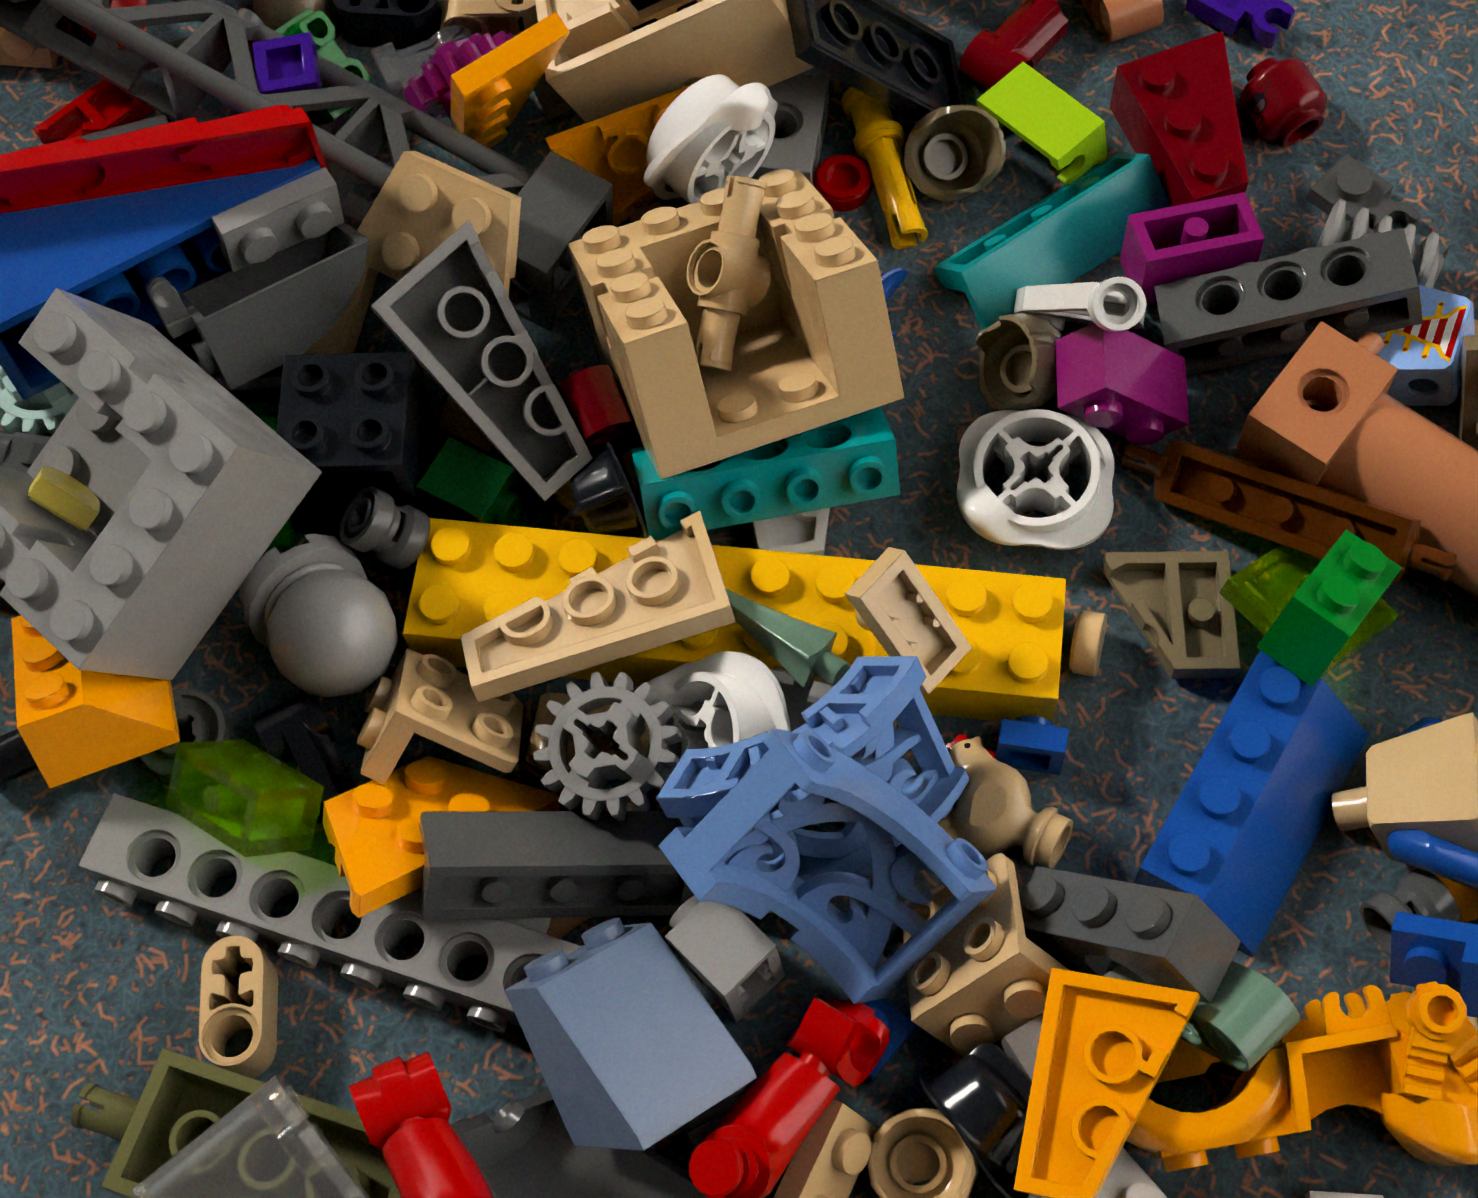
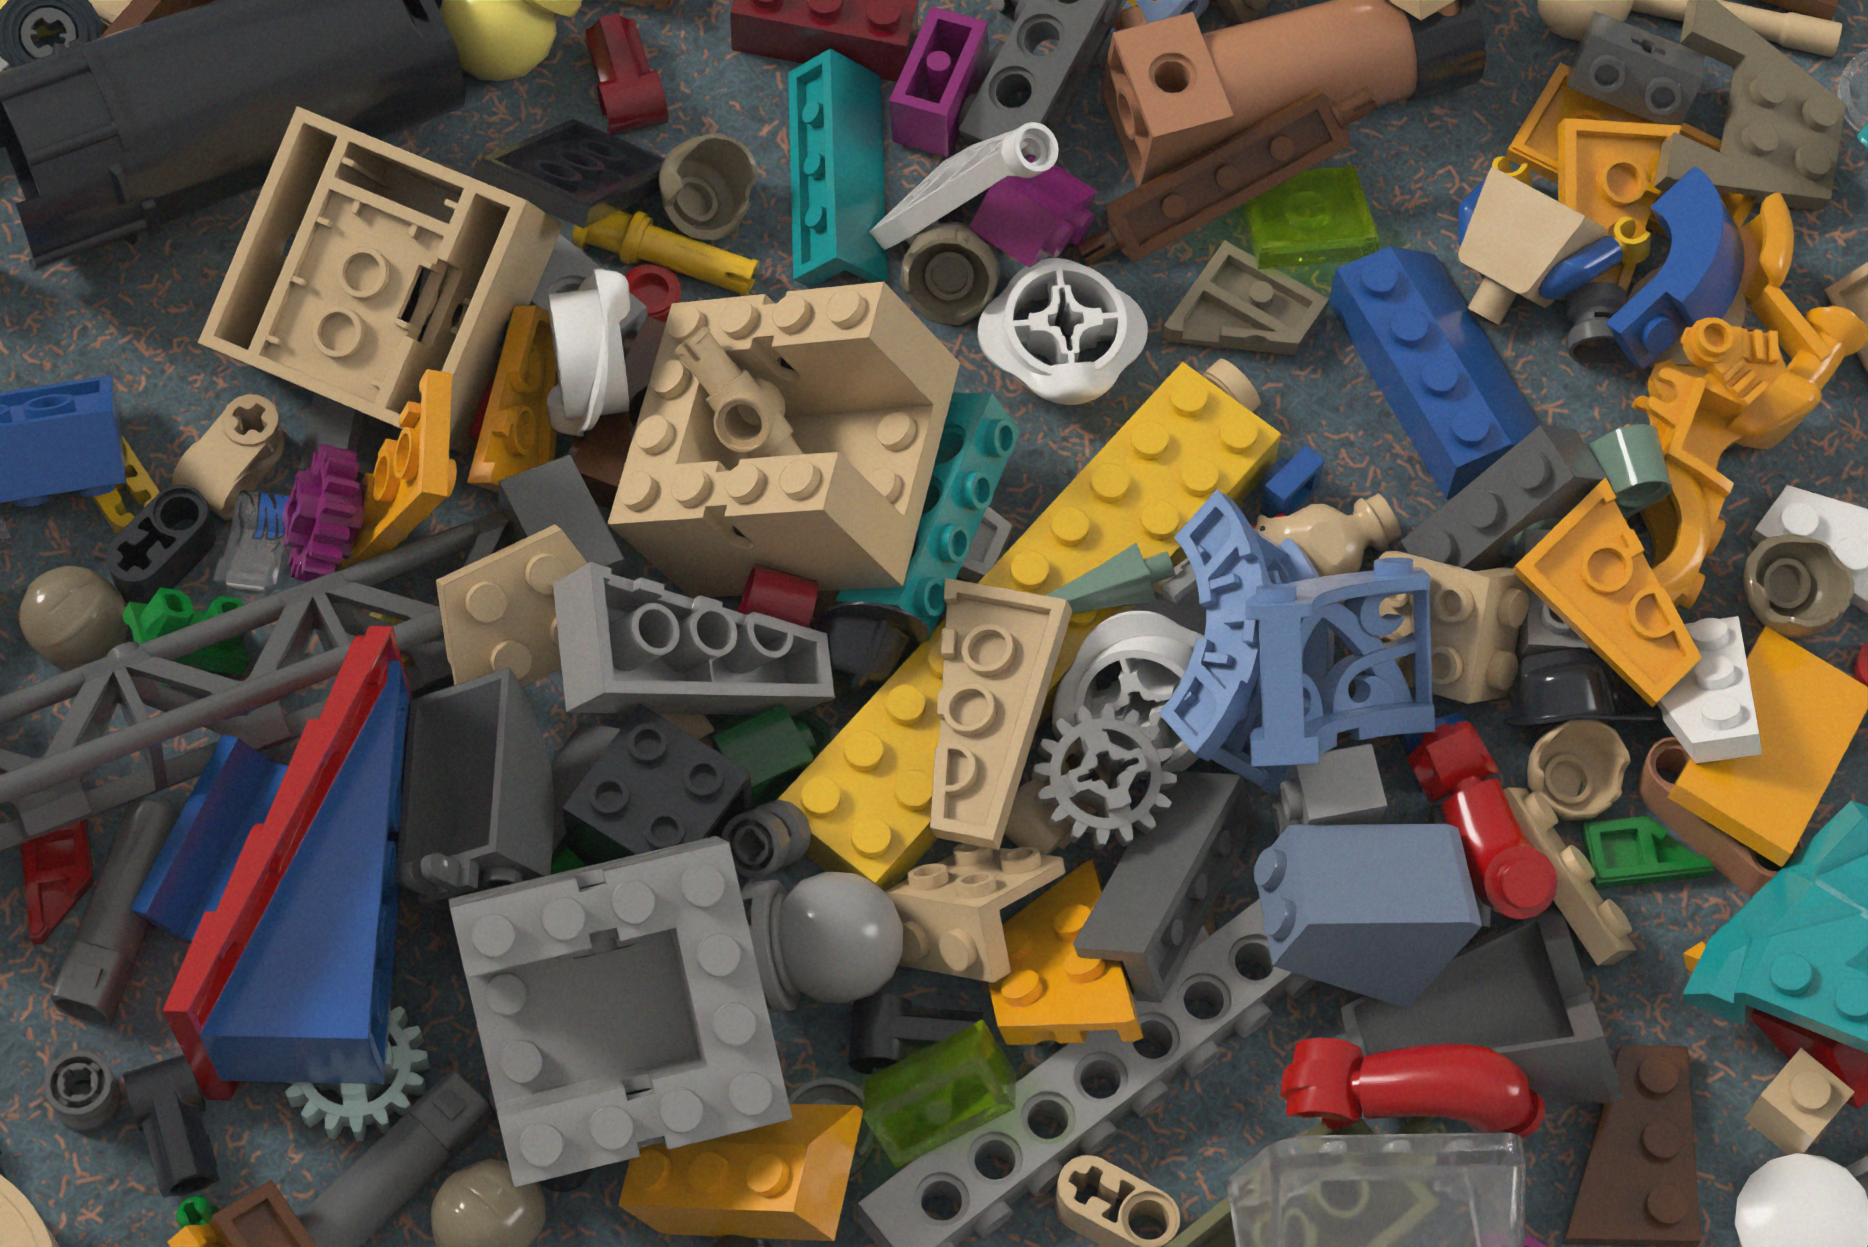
camera: 65 degrees left, 0 degrees up
light yellow tile [28,466,100,531] -> none
light grey plate [211,167,344,272] -> none
dark purple plate [253,32,321,94] -> none
tan tile [844,547,972,694] -> none
lime hinge [977,62,1108,185] -> none
green brick [1257,529,1402,687] -> none

